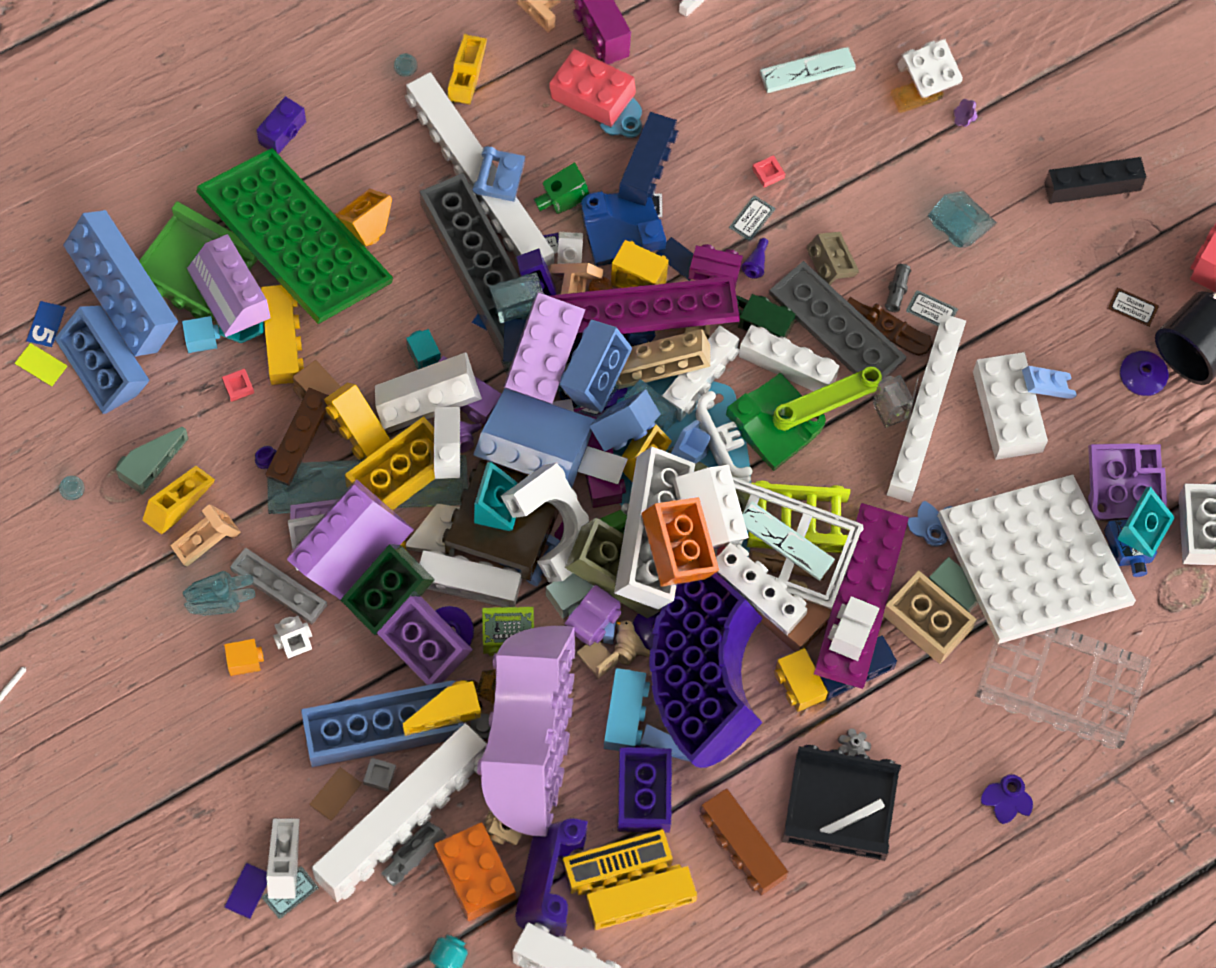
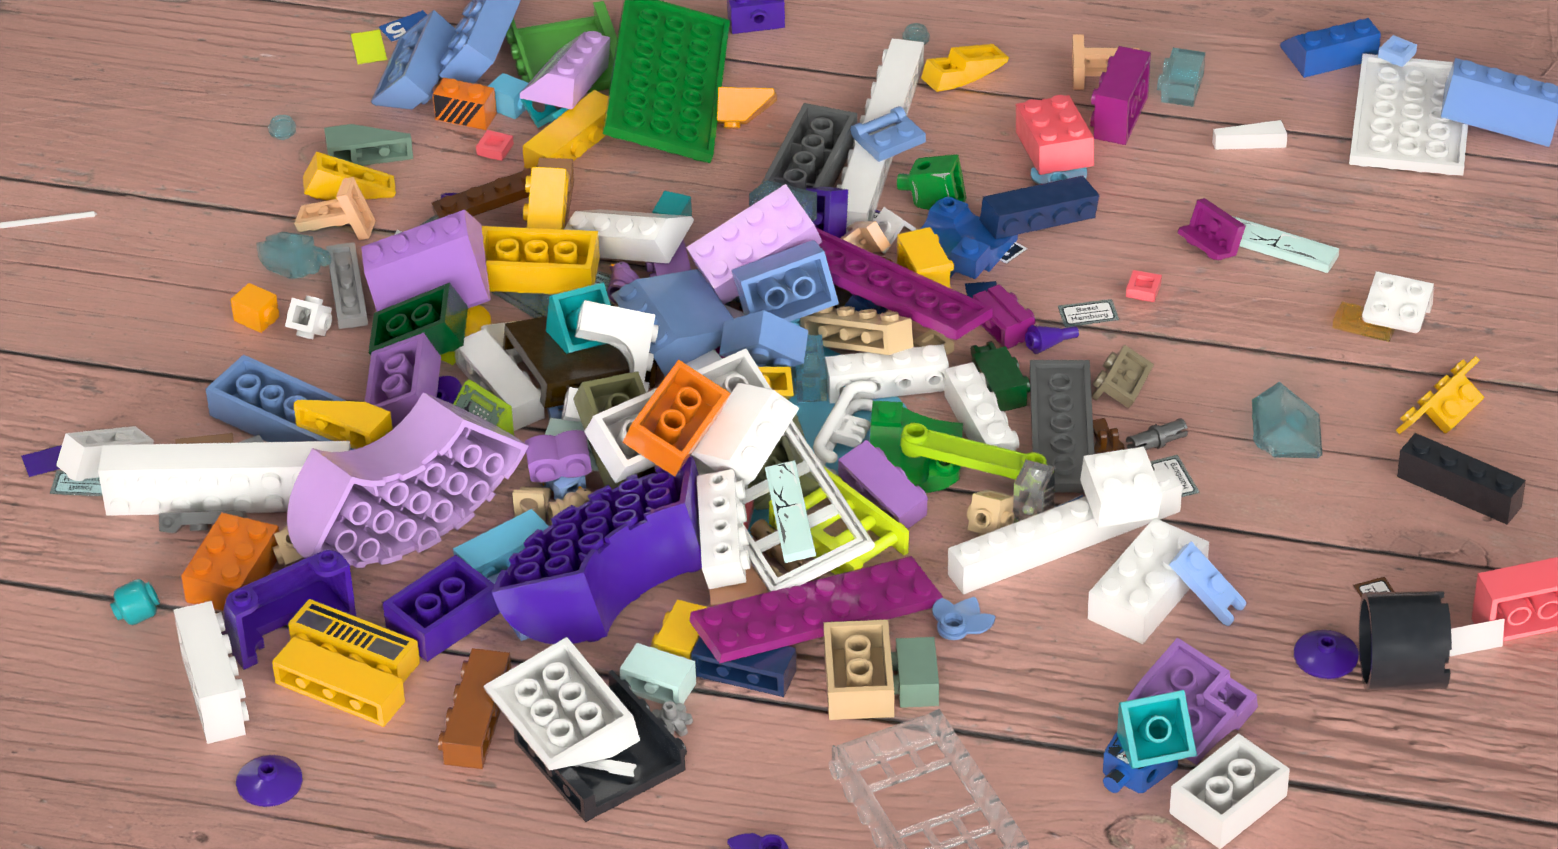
camera: 50 degrees right, 25 degrees down
white slope [434,407,460,479] -> none
medium blue panel [671,420,710,464] -> none
white piece [828,596,879,661] -> none
white plate [937,475,1136,644] -> none
medium lavender plant [954,99,977,127] -> none
none -> orange brick [433,77,497,130]
none -> white slope [484,637,640,770]
none -> light aqua brick [620,643,696,704]
none -> medium lavender brick [838,440,928,529]
none -> tan brick [967,490,1014,537]
none -> white brick [1080,446,1162,527]
none -> magenta bracket [1177,198,1246,260]
none -> yellow bracket [1396,356,1485,434]

